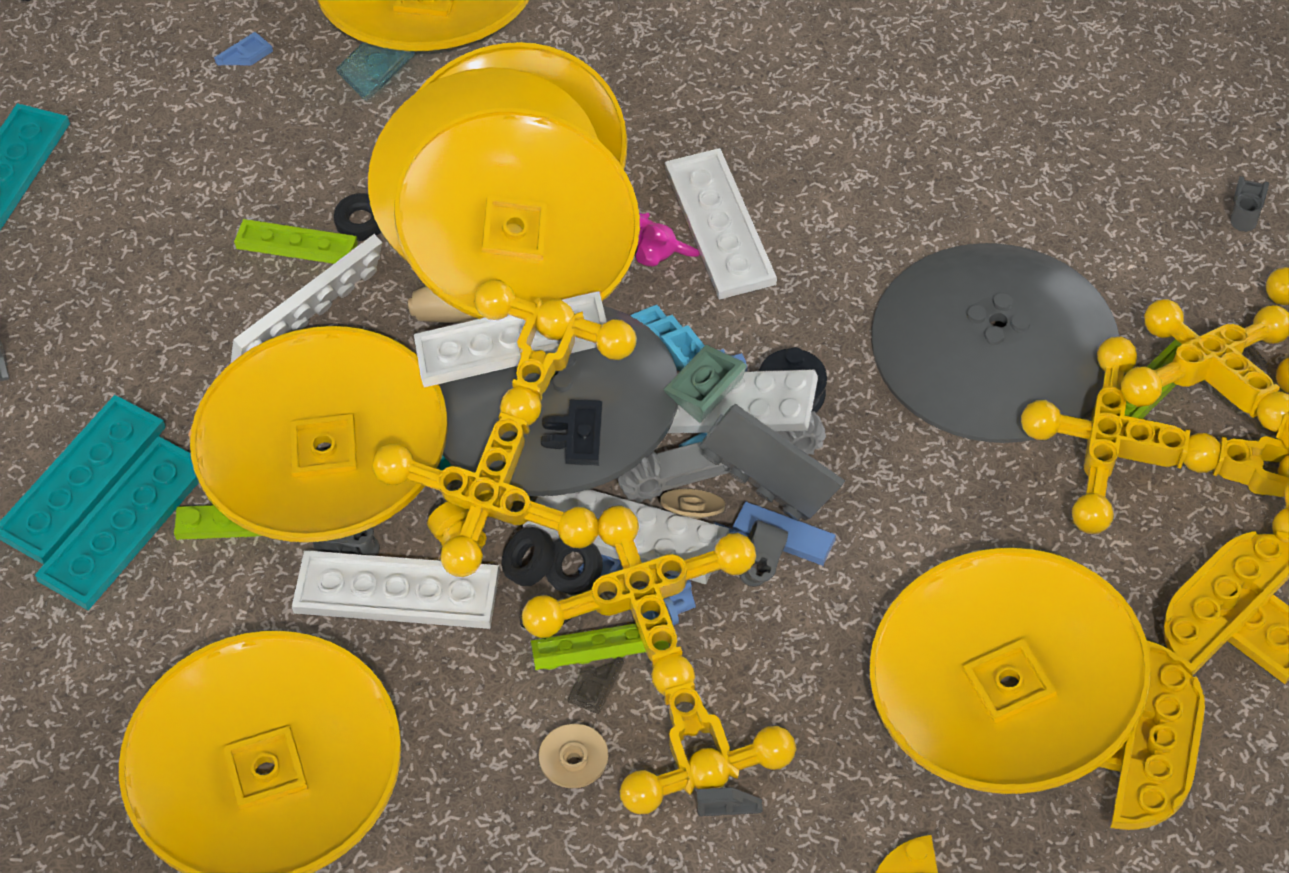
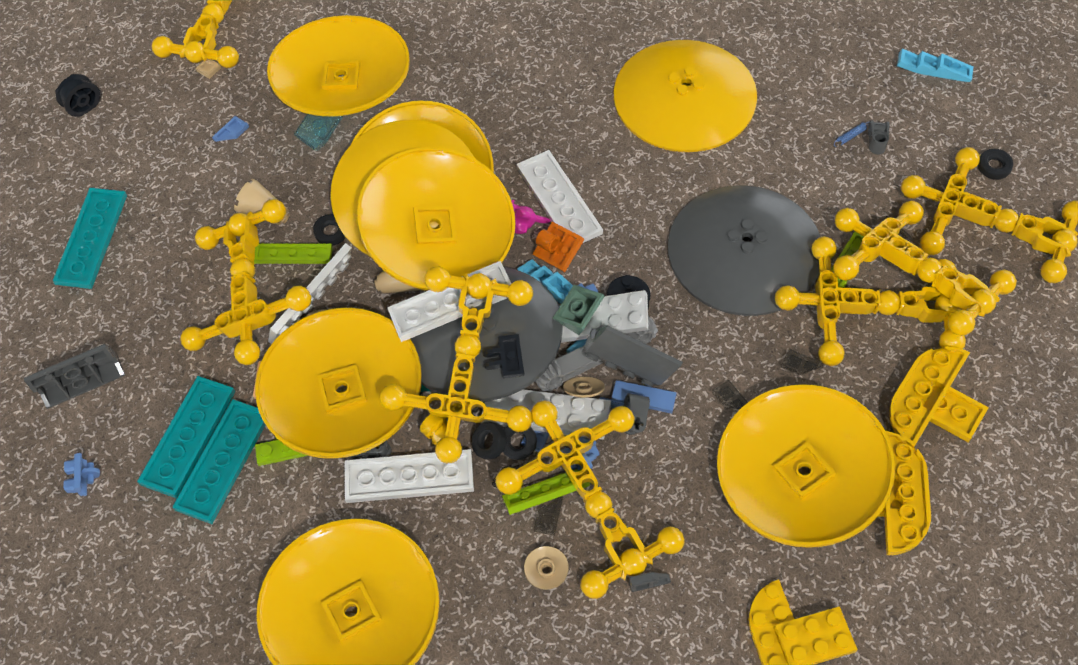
camera: 10 degrees left, 5 degrees up
none -> yellow piece [180,199,312,365]
none -> tan cone [234,179,290,225]
none -> orange plate [532,222,585,273]
none -> yellow dish [614,40,757,152]
none -> clear smoke tile [712,380,748,410]
none -> clear smoke tile [781,349,824,376]
none -> medium blue piece [834,122,869,147]

